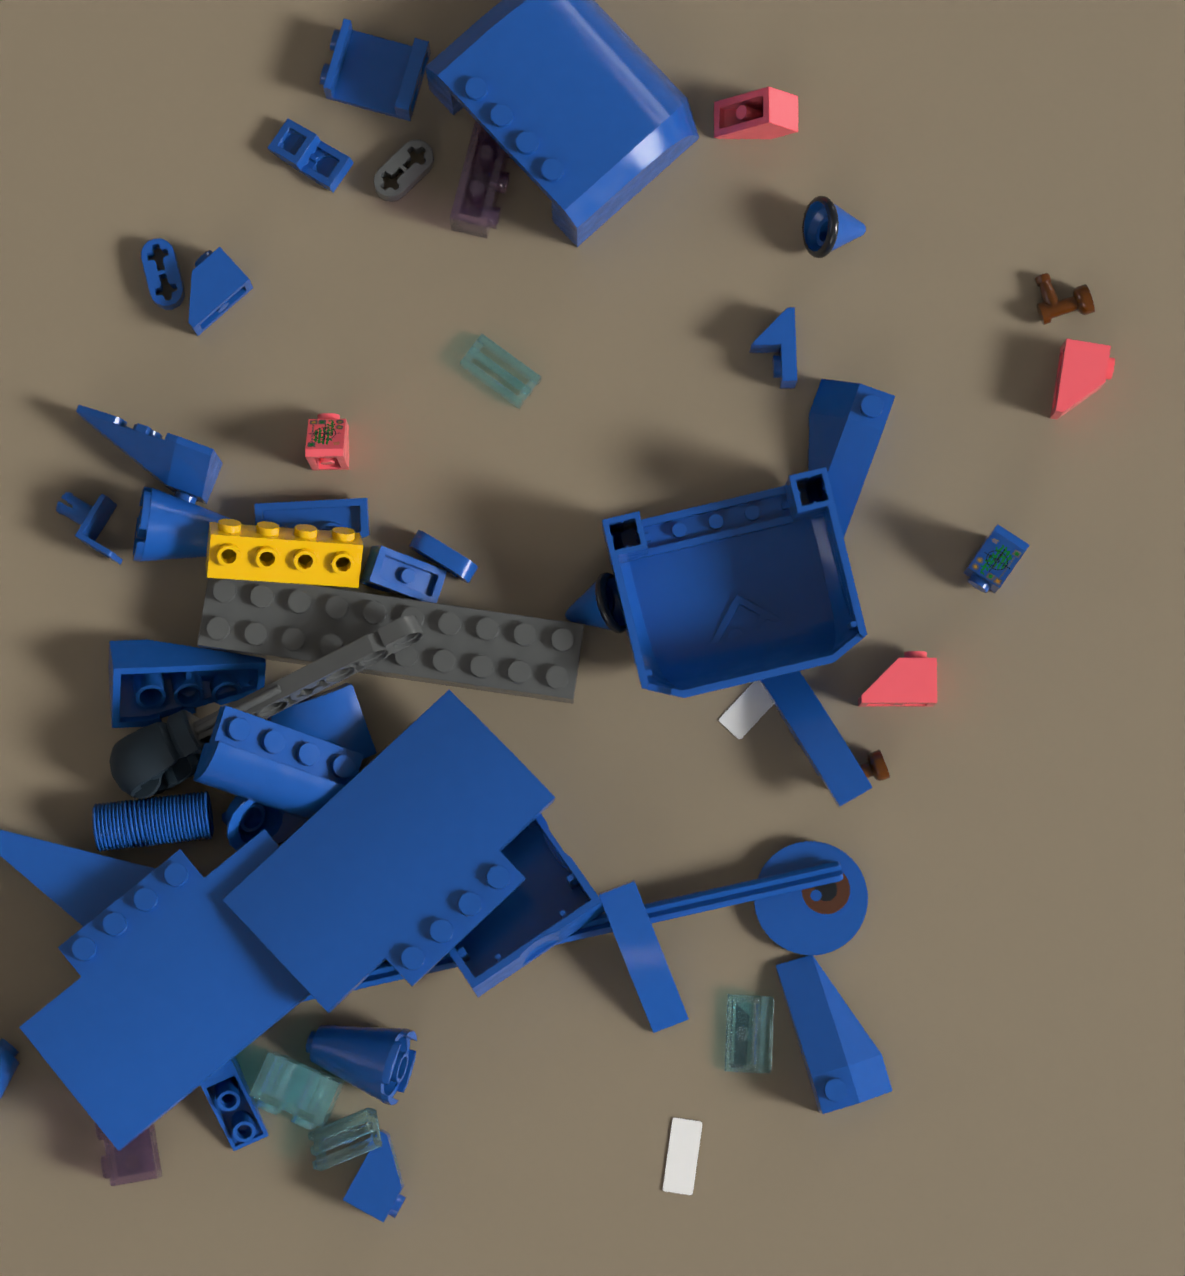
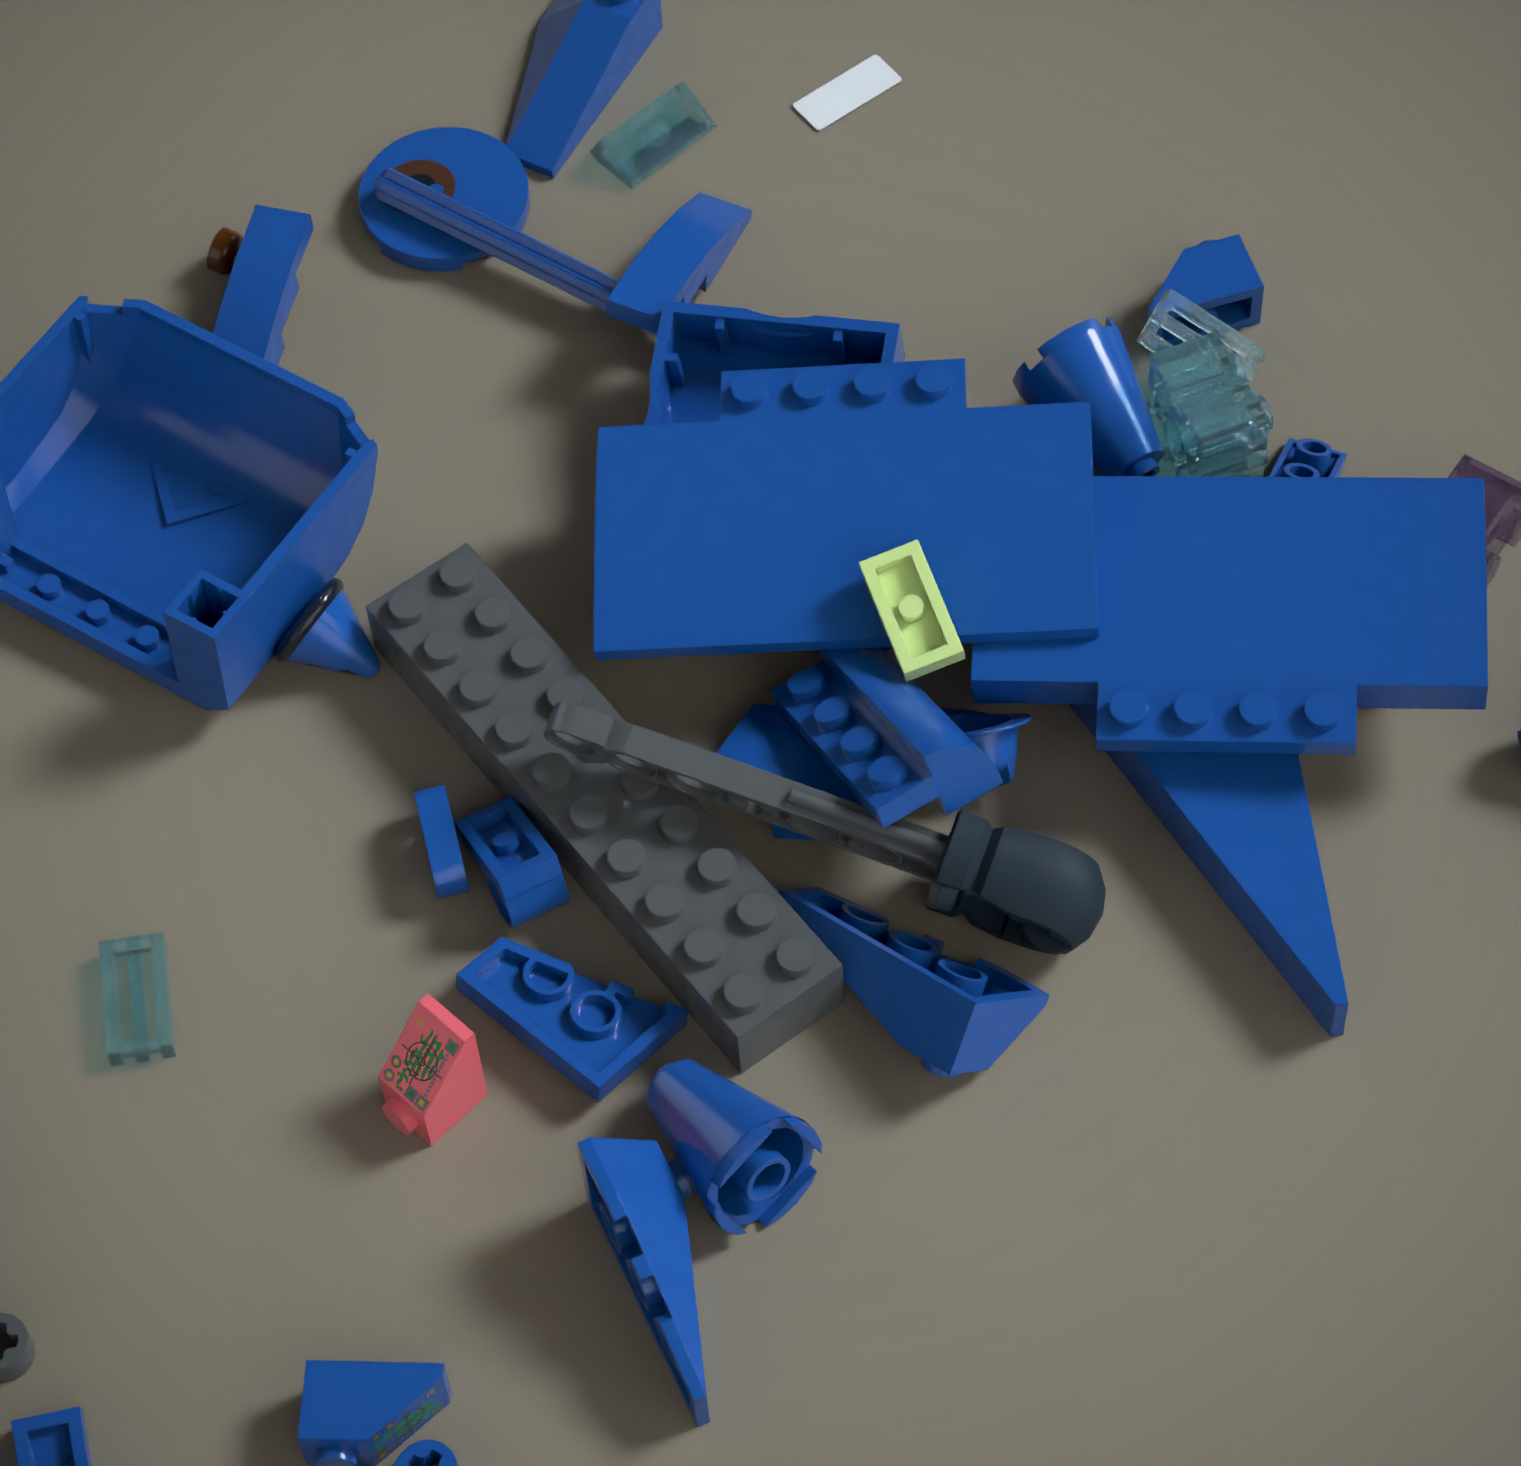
camera: 130 degrees left, 25 degrees down
blue bracket [56,492,123,564] -> none
blue piece [92,791,214,852] -> none
yellow brick [205,519,363,588] -> none
coral slope [858,651,937,707] -> none
none -> yellowish green plate [859,539,966,682]

